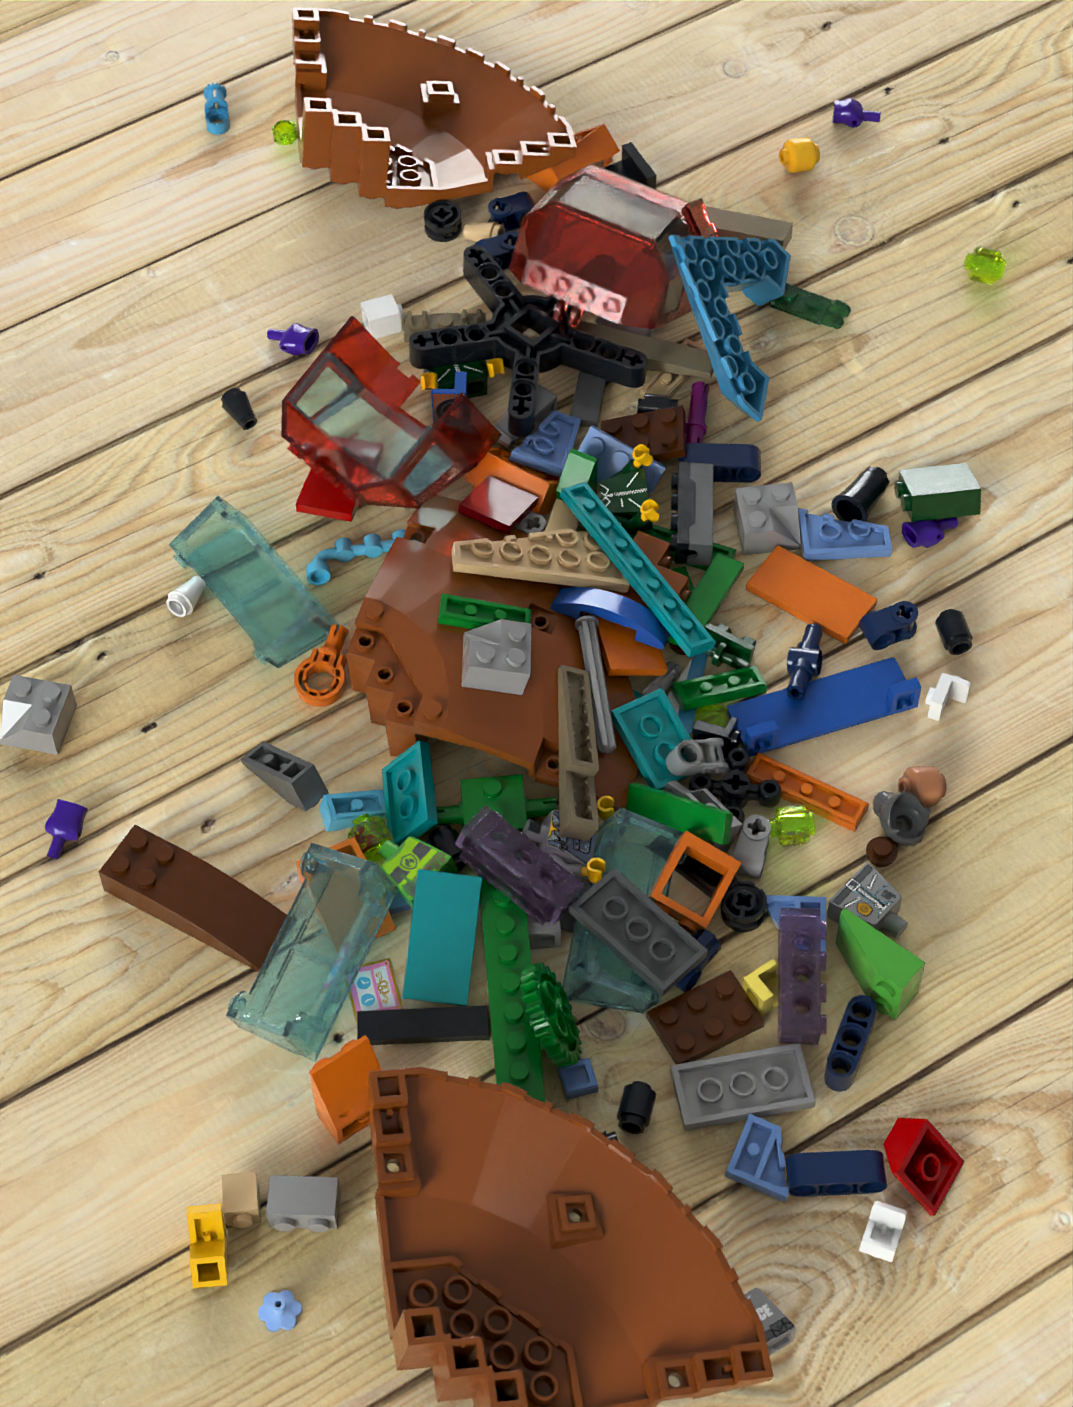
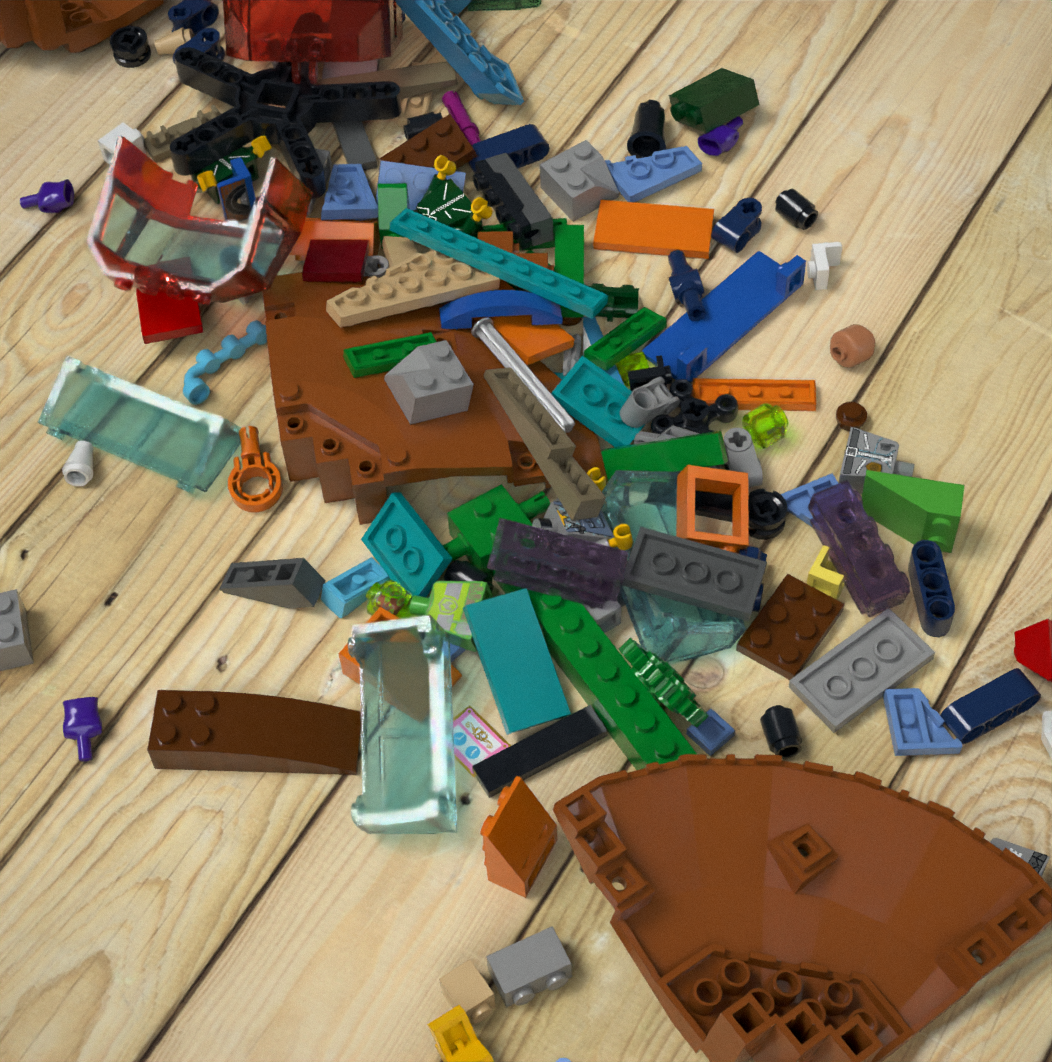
camera: 25 degrees left, 0 degrees up
black cone [221,388,257,430] -> none
dark grey piece [873,791,931,846] -> none

